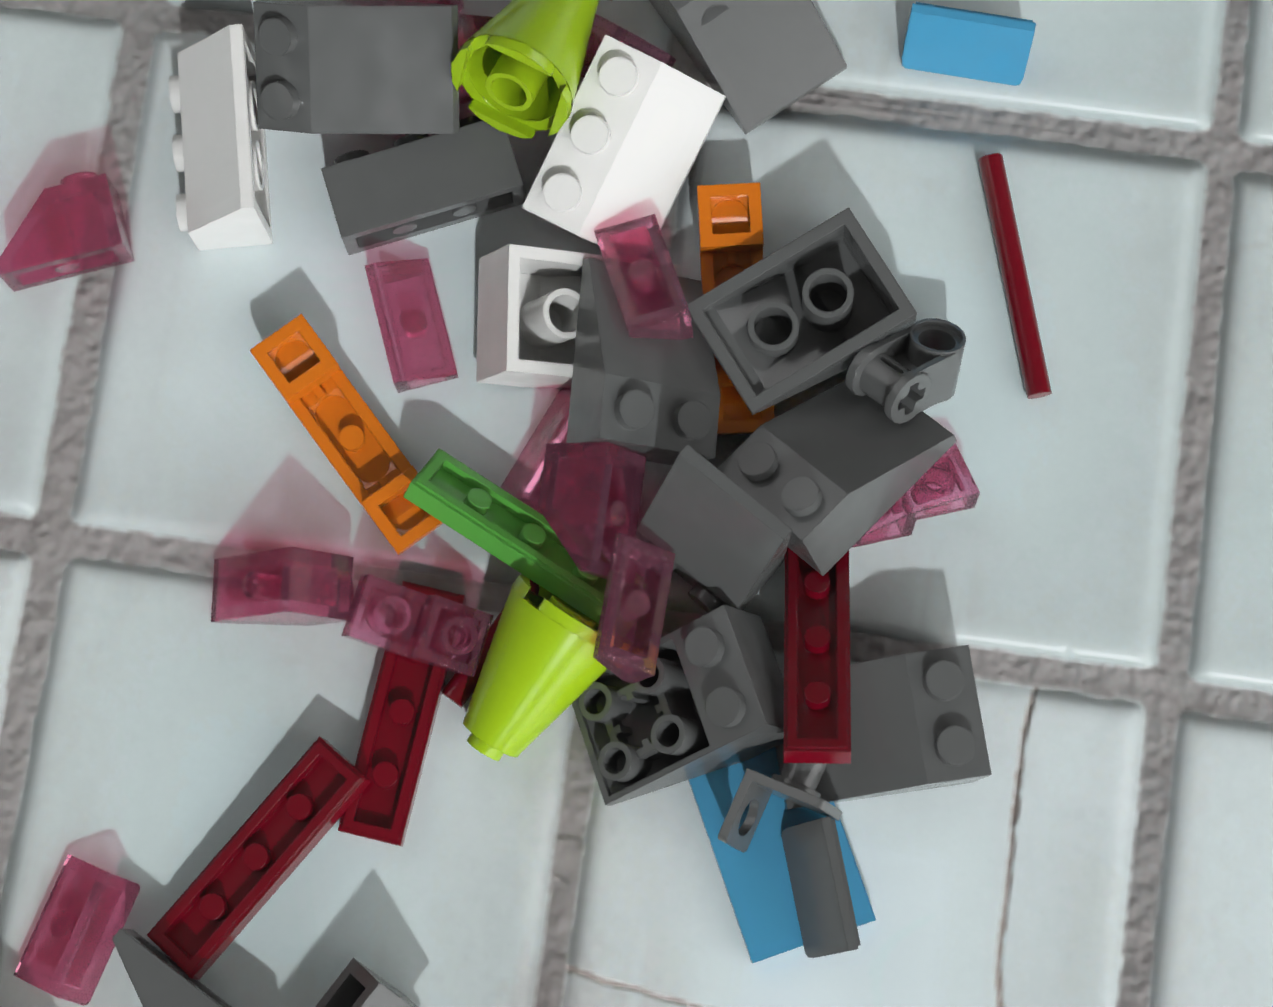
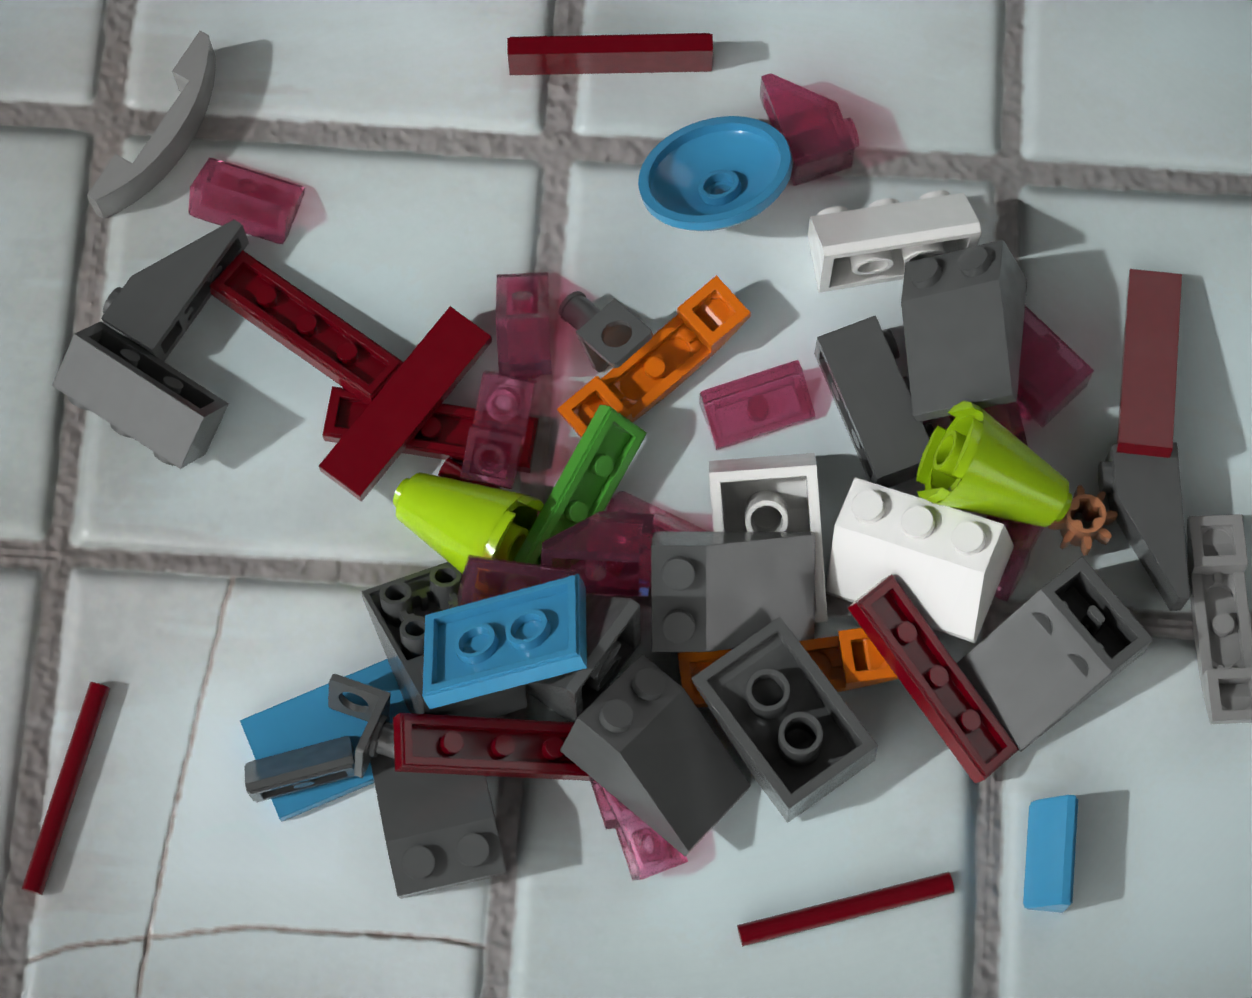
camera: 85 degrees right, 5 degrees down
clear pink slope [594,214,693,340] -> none
dark grey piece [846,318,966,424] -> none
none -> dark red tile [319,306,492,502]
none -> dark azure tile [422,574,587,709]
none -> dark grey bracket [558,291,653,373]
none -> dark azure dish [638,116,793,231]
none -> dark red tile [847,574,1019,784]

